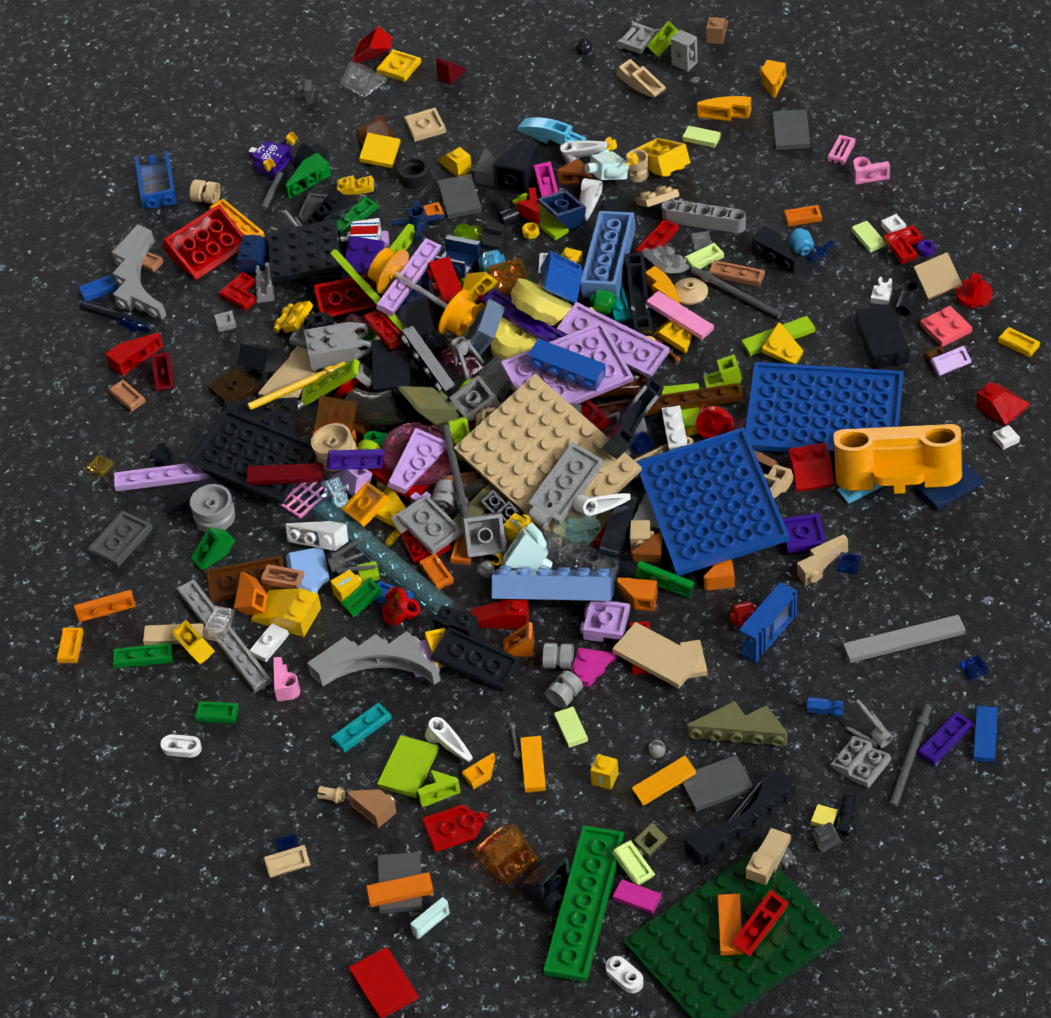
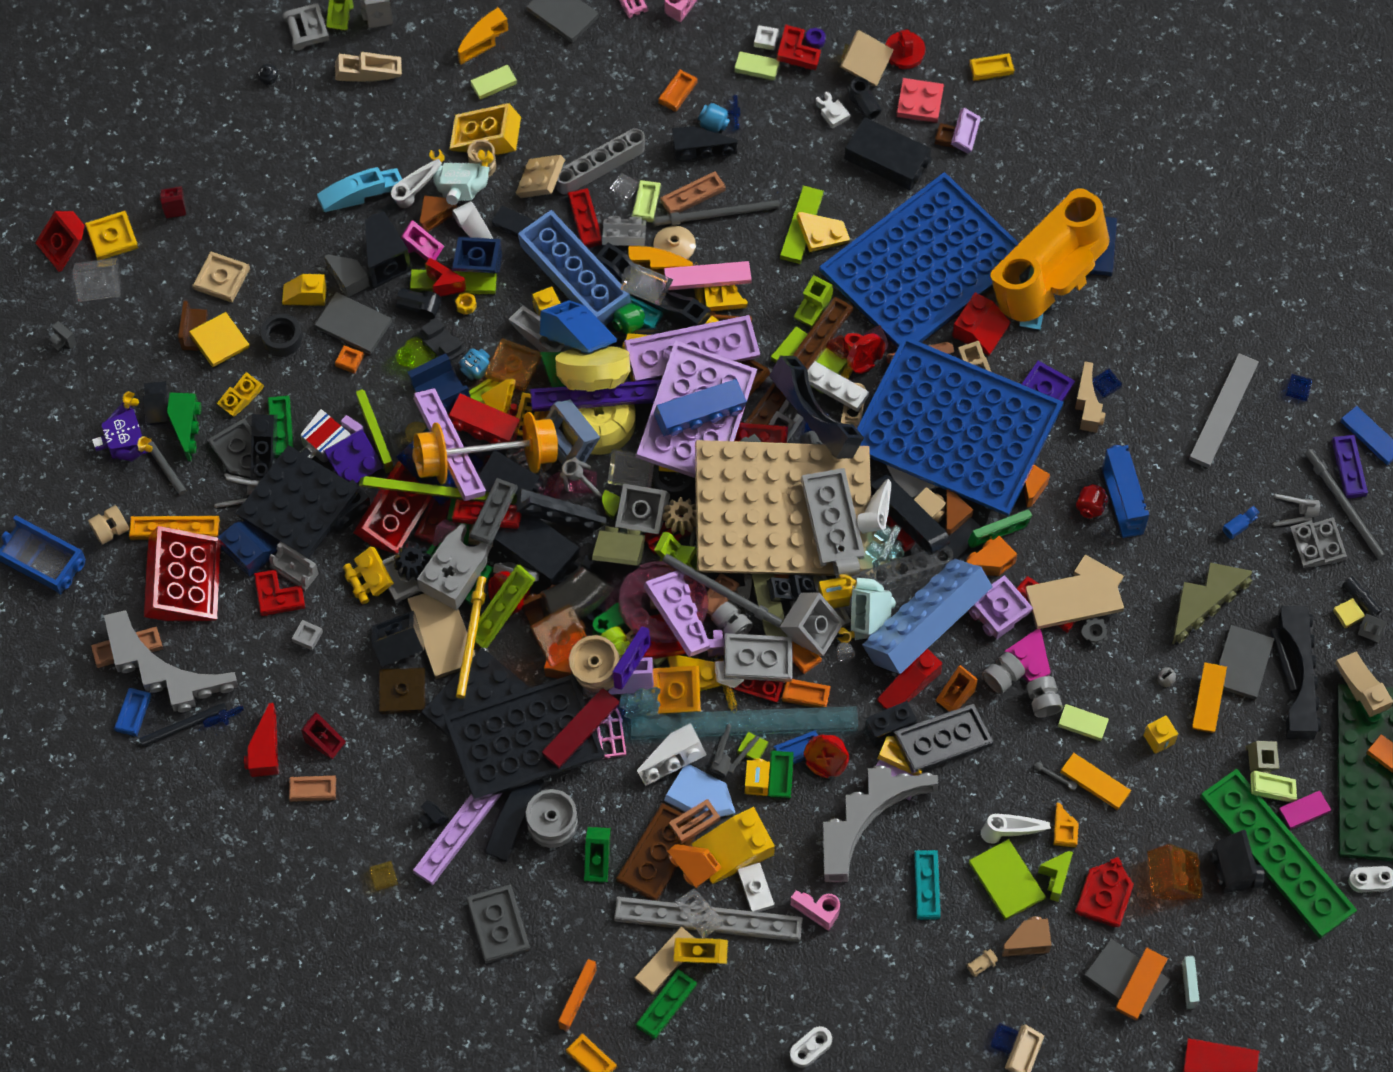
camera: 55 degrees left, 15 degrees up
green tile [195,701,239,724] -> none
dark blue bar [391,200,444,240] -> none
red slope [976,382,1030,426] -> none
white plate [993,425,1020,450] -> none
none -> dark grey tile [470,478,518,545]
none -> clear slope [620,263,673,306]
none -> dark grey animal [1082,618,1108,645]

